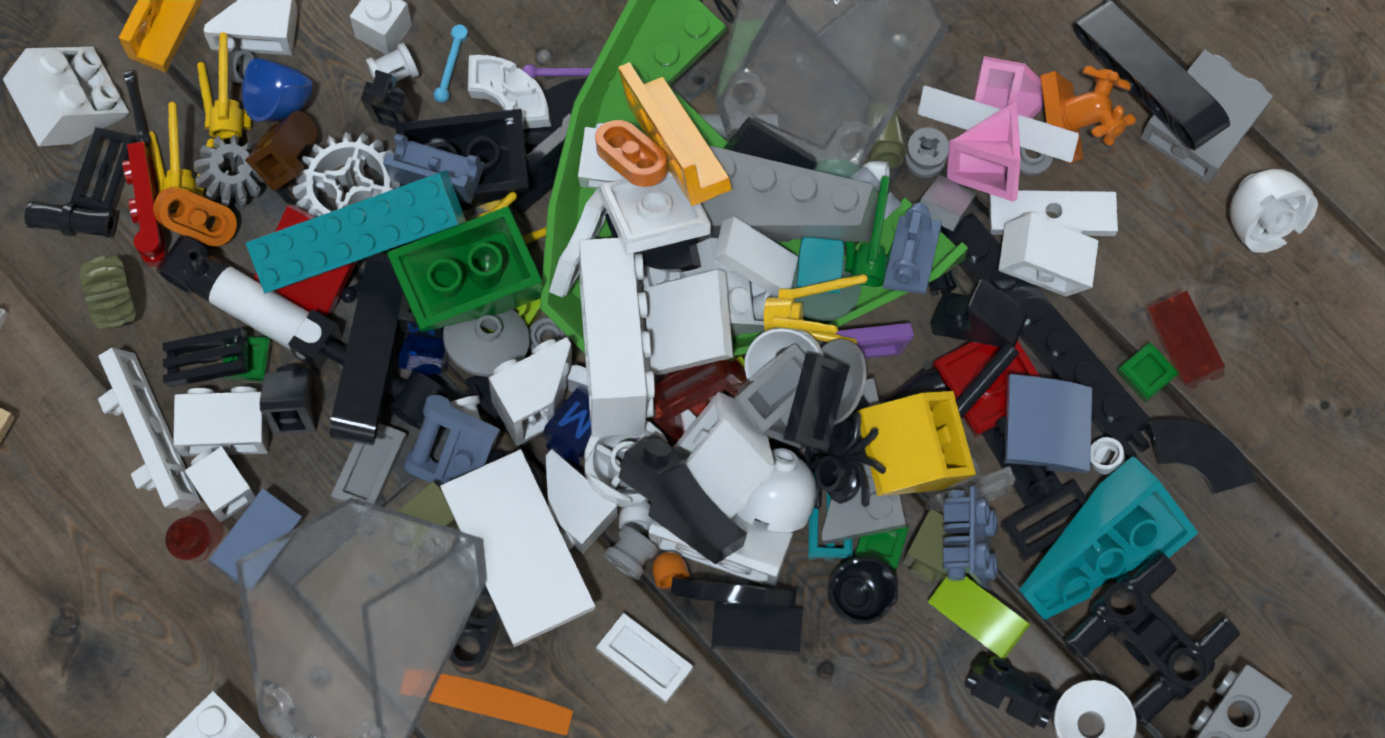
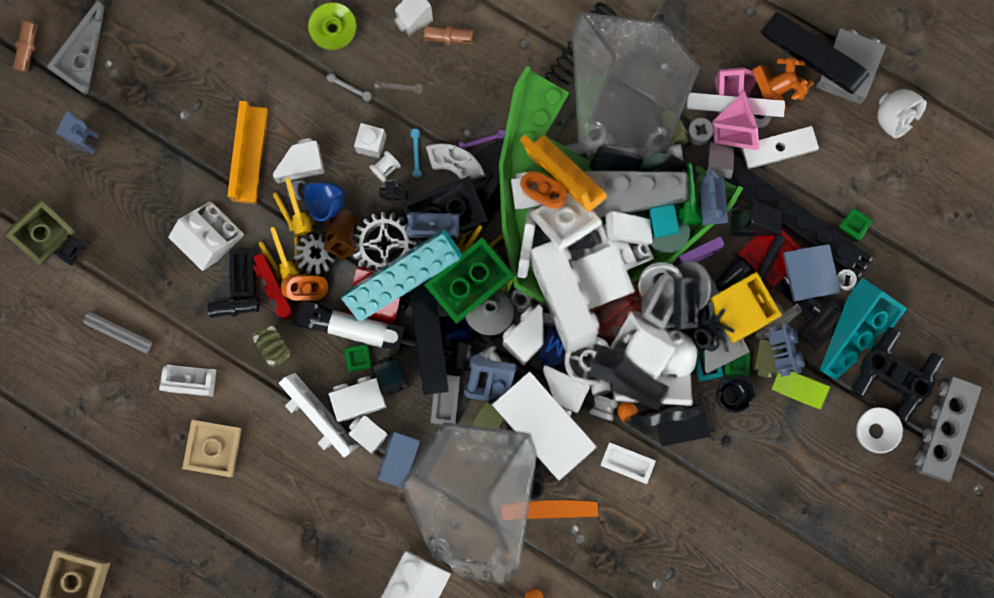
camera: 10 degrees left, 10 degrees up
black hinge [123,70,151,147] -> none
black tile [163,328,248,388] -> none
clear red cone [165,517,210,563] -> none
yellow plant [764,274,868,345] -> none
black hinge [965,652,1061,729] -> none
white brick [999,212,1099,297] -> none
black tile [1146,419,1256,494] -> none
clear red hinge [1148,291,1225,389] -> none

